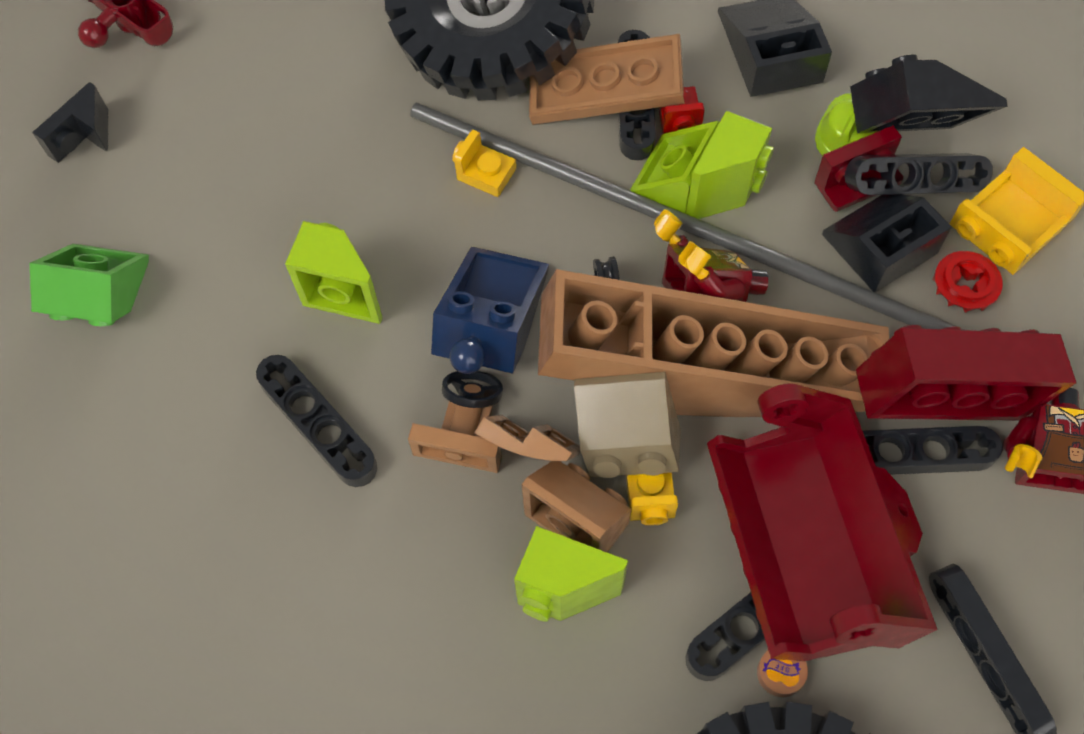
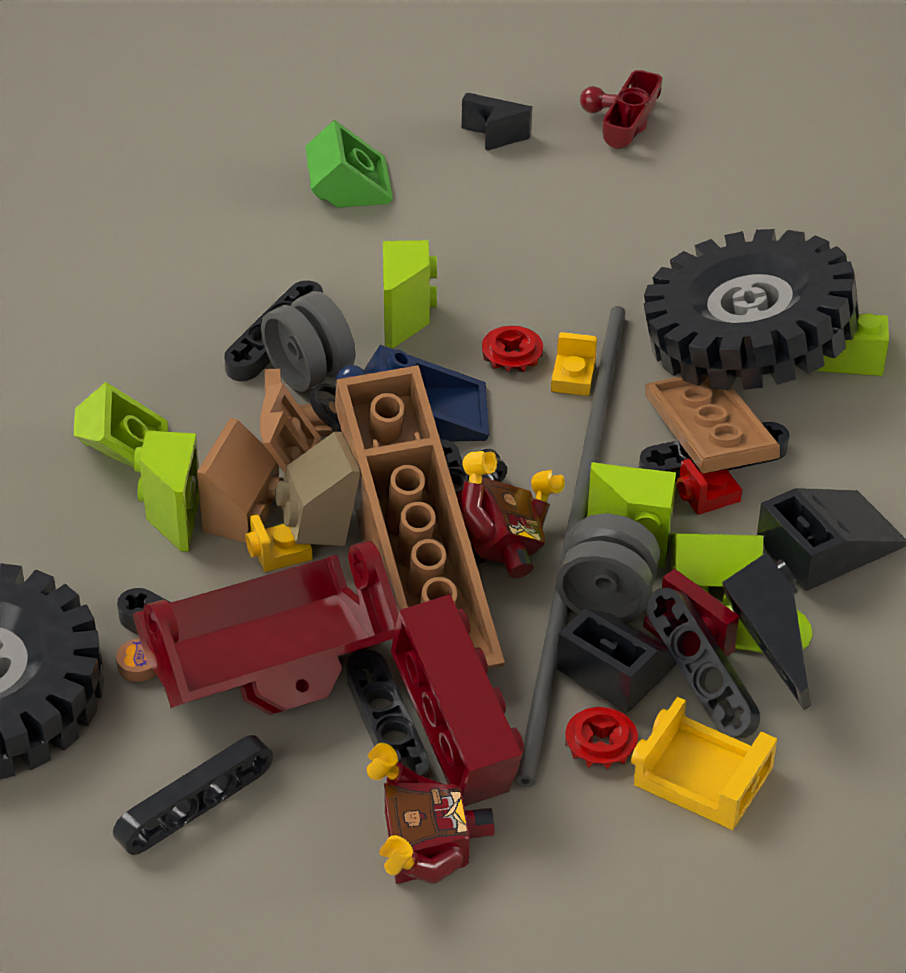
camera: 70 degrees right, 20 degrees down
none -> lime slope [74,382,168,468]
none -> dark grey wheel [261,291,356,392]
none -> red gear [482,326,543,373]
none -> dark grey wheel [556,513,660,622]
none -> lime slope [670,533,763,592]

